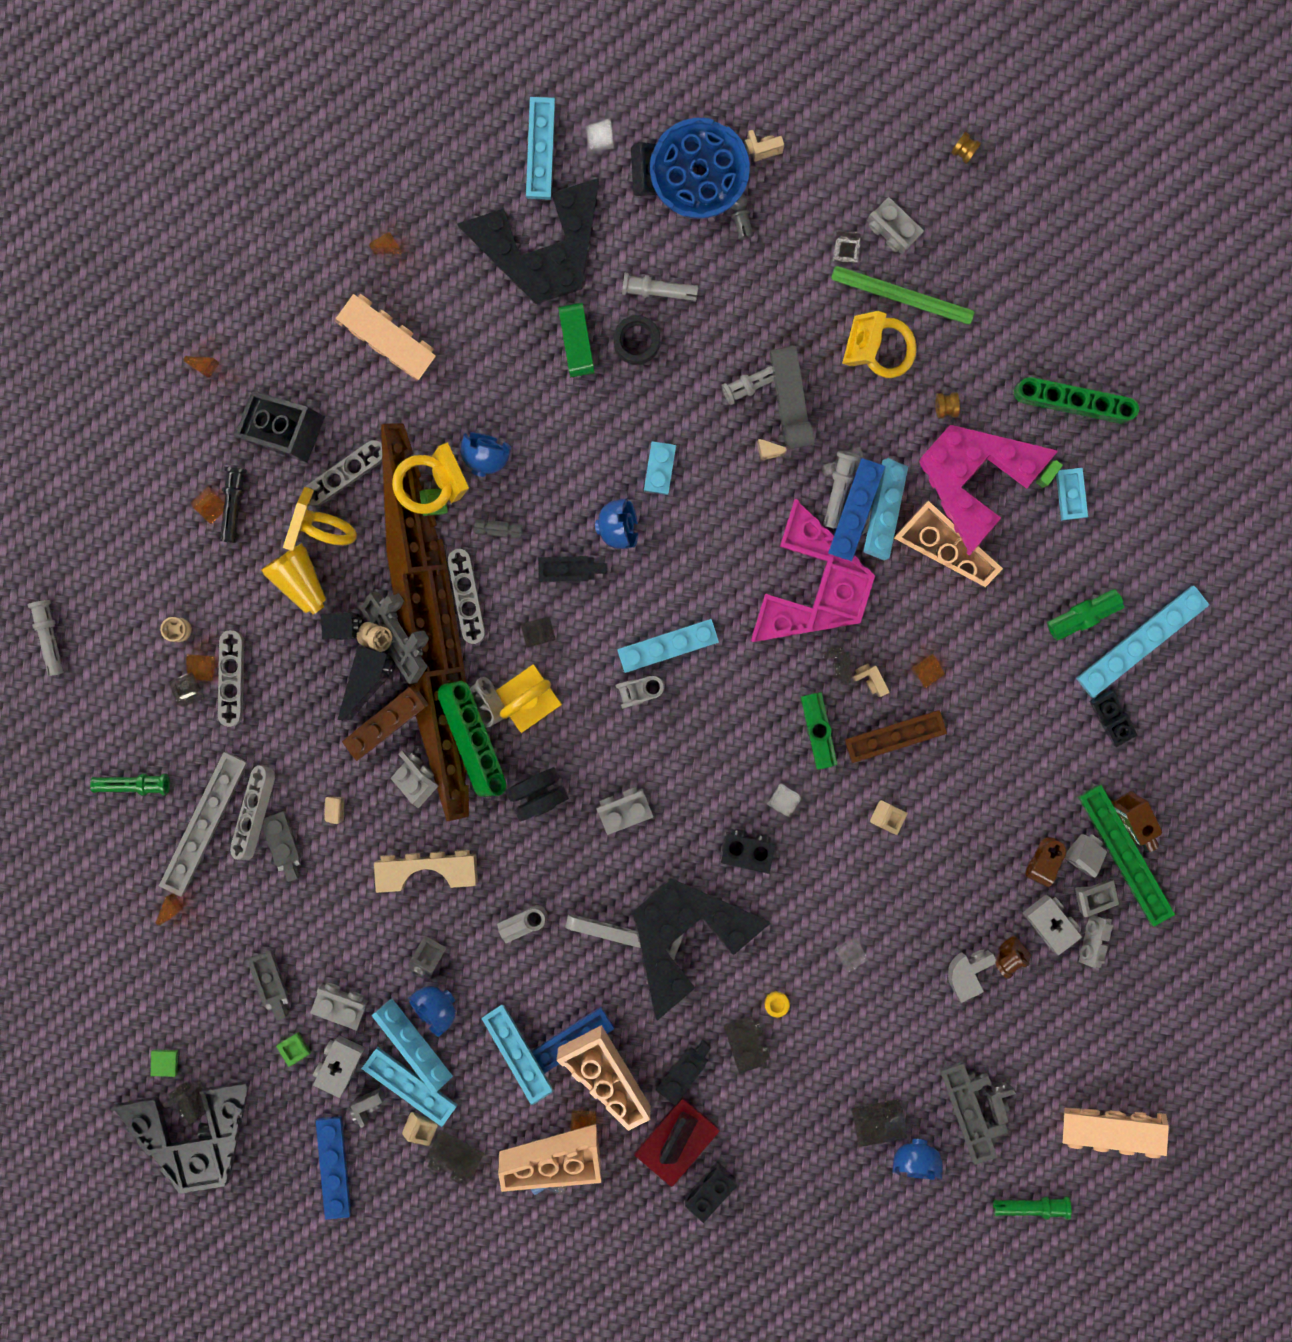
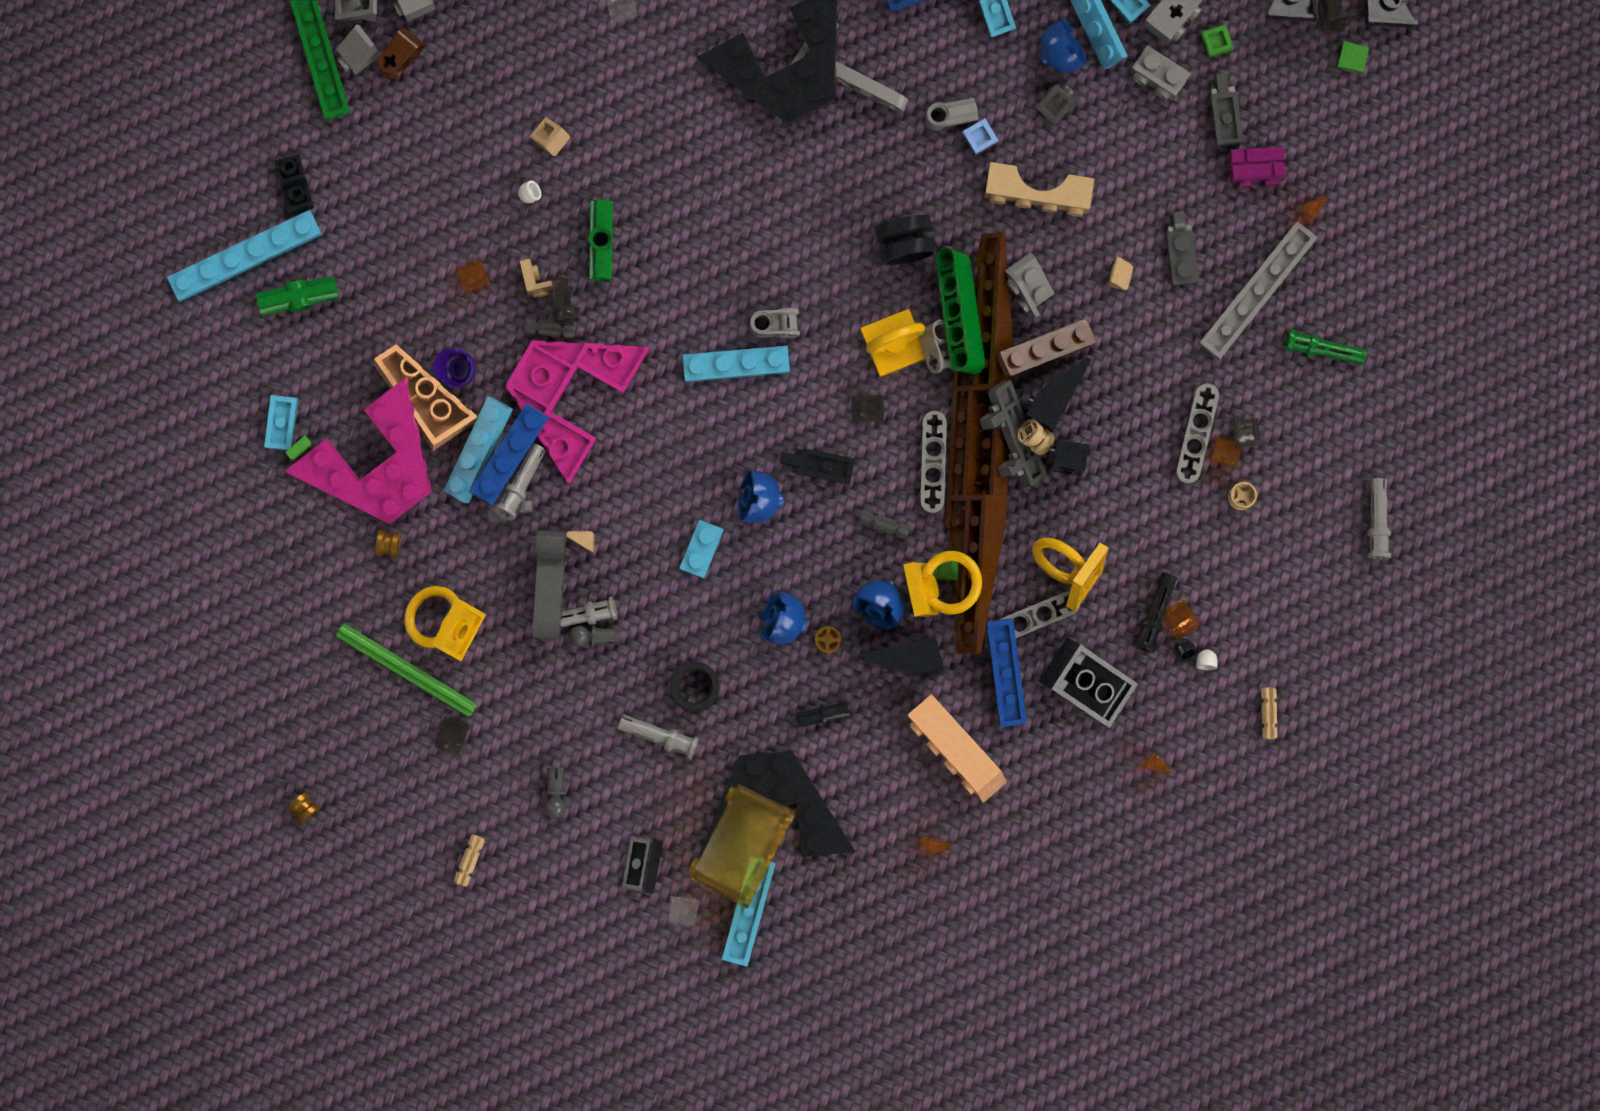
camera: 170 degrees left, 5 degrees down
light grey beam [230,766,275,860] -> none
yellow cone [261,543,326,615] -> none
green beam [558,303,595,378] -> none
light grey bracket [596,787,653,835] -> none
blue brick [650,118,750,219] -> none
black brick [720,829,776,874] -> none
tan bracket [744,130,784,162] -> none
clear smoke slope [767,783,802,818] -> none
reddish brown plate [844,710,947,763] -> none
light grey bracket [867,197,924,255] -> none
green beam [1014,377,1139,424] -> none
reddish brown torso [1111,791,1162,852] -> none
none -> dark purple hair [433,348,476,389]
none -> tan axle [454,835,485,886]
none -> white hinge [518,180,541,203]
none -> dark grey axle [524,319,576,338]
none -> dark grey pin [569,626,619,647]
none -> clear yellow windscreen [688,784,796,909]
none -> blue cylinder [760,590,808,645]
none -> black axle [796,702,850,727]
none -> pearl gold wheel [815,626,841,654]
none -> black slope [857,636,943,680]
none -> light blue plate [962,119,999,156]
none -> blue plate [986,618,1027,727]
none -> black hinge [1174,639,1198,662]
none -> white hinge [1196,649,1218,670]
none -> magenta brick [1228,146,1286,188]
none -> tan axle [1261,687,1277,739]

